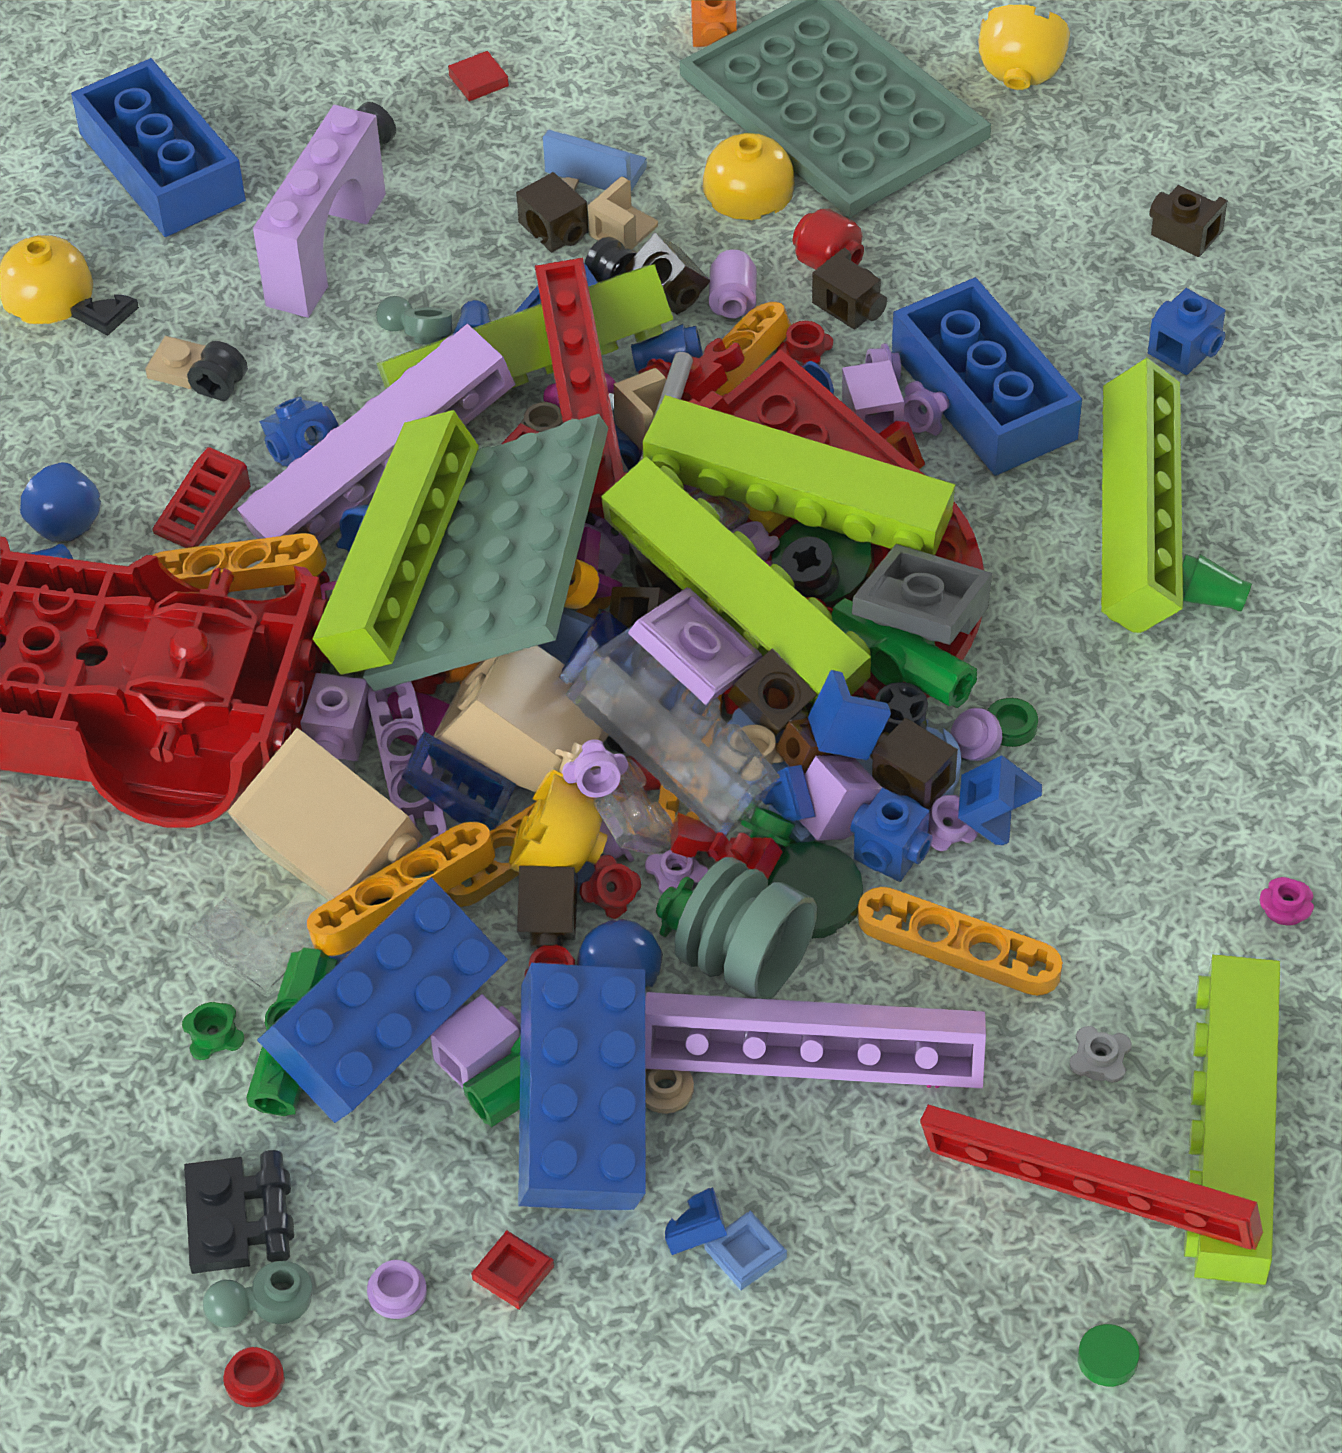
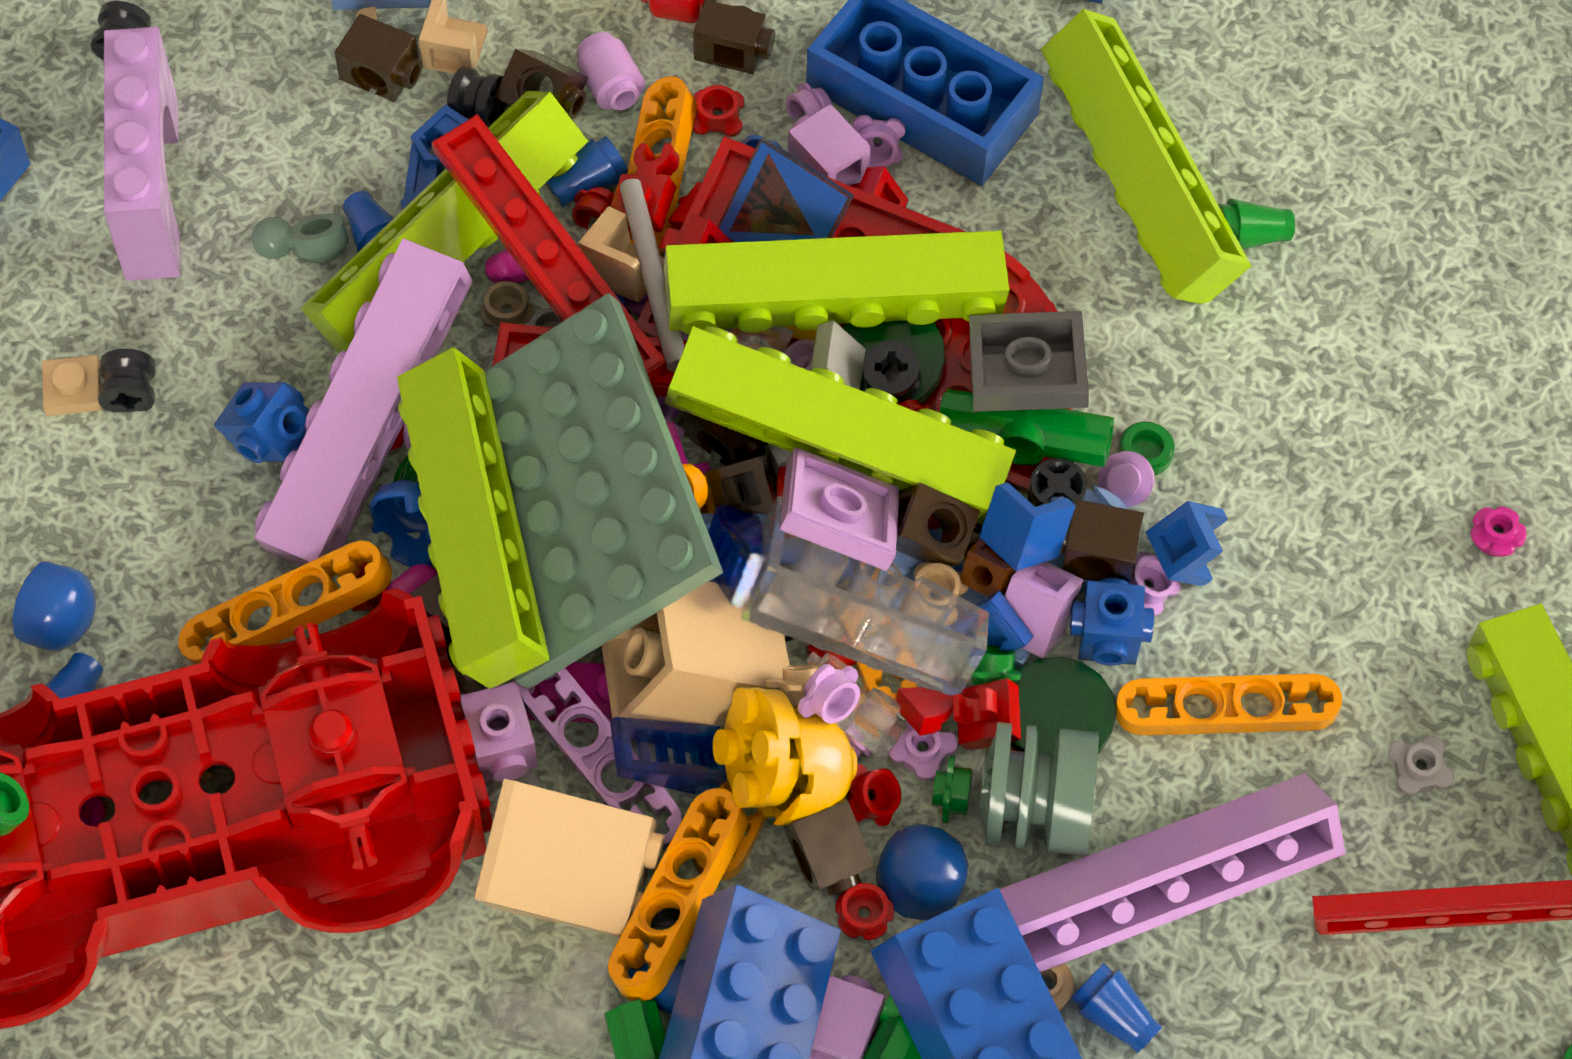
camera: 30 degrees left, 10 degrees up
red slope [152,447,251,548] -> none
none -> yellow plate [713,687,800,808]
none -> piece [717,137,854,242]
none -> light grey tile [810,320,866,390]
none -> blue cone [1071,963,1162,1054]

